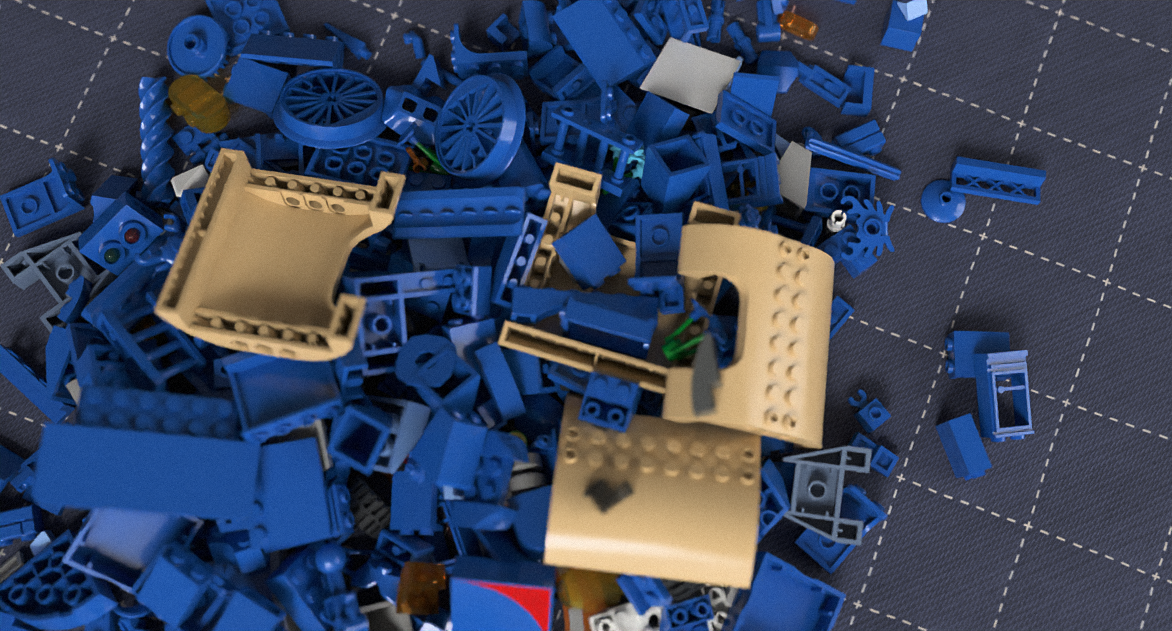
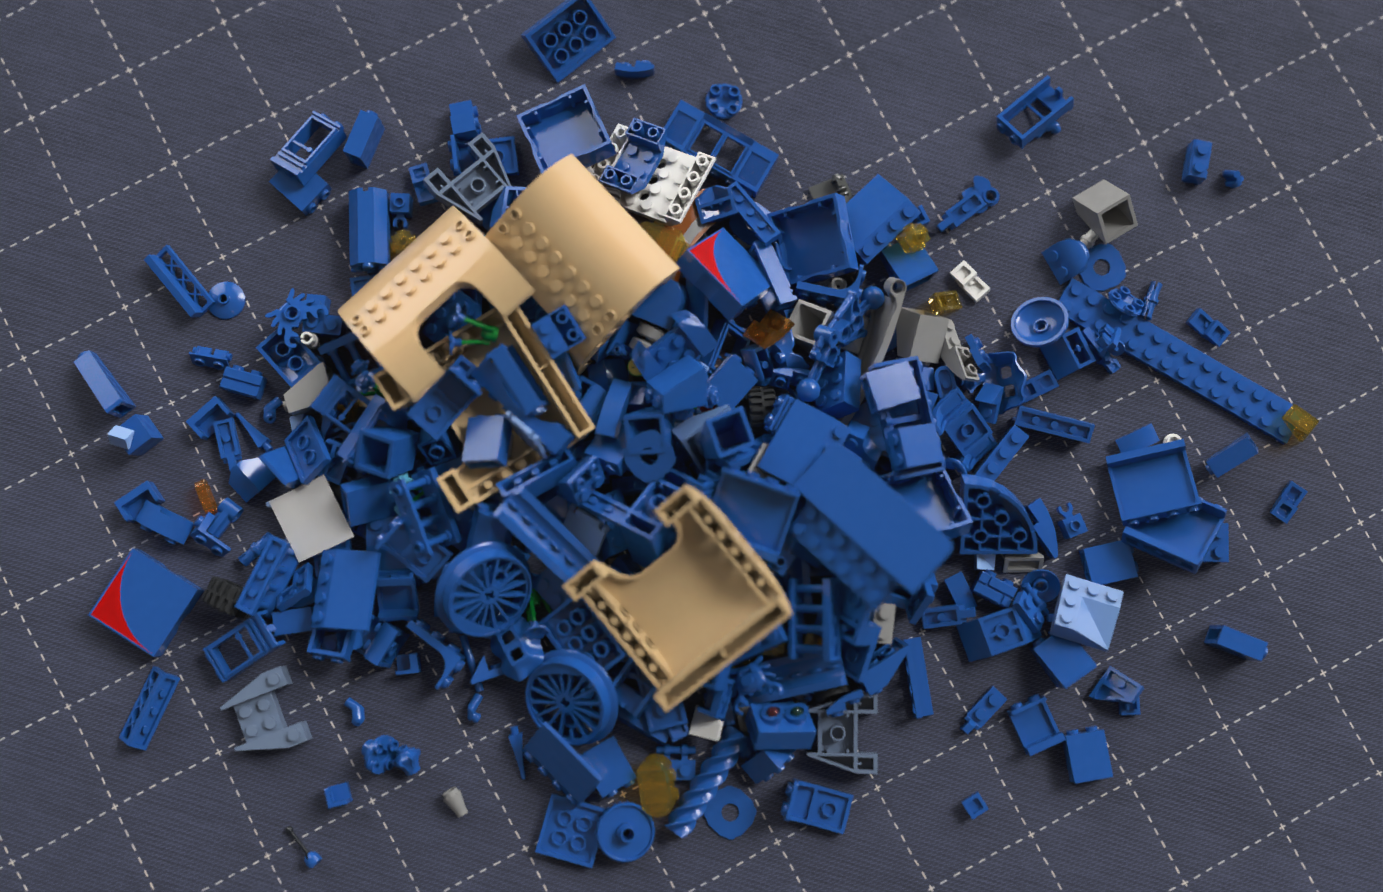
camera: 145 degrees left, 5 degrees up
dark orange hand [406,147,429,173] -> none
clear smoke piece [583,477,635,515] -> none
blue bracket [616,573,673,616] -> none
dark grey slope [691,332,722,418] -> none
blue pin [726,22,759,66] -> none
blue axle [804,136,901,181] -> none
none -> slope [74,350,136,418]
none -> blue hinge [189,346,232,370]
none -> blue piece [235,412,273,452]
none -> blue brick [349,187,391,275]
none -> clear yellow brick [390,230,417,255]
none -> blue brick [449,100,482,141]
none -> medium blue piece [504,411,548,459]
none -> blue piece [704,785,757,839]
none -> blue slope [769,368,811,390]

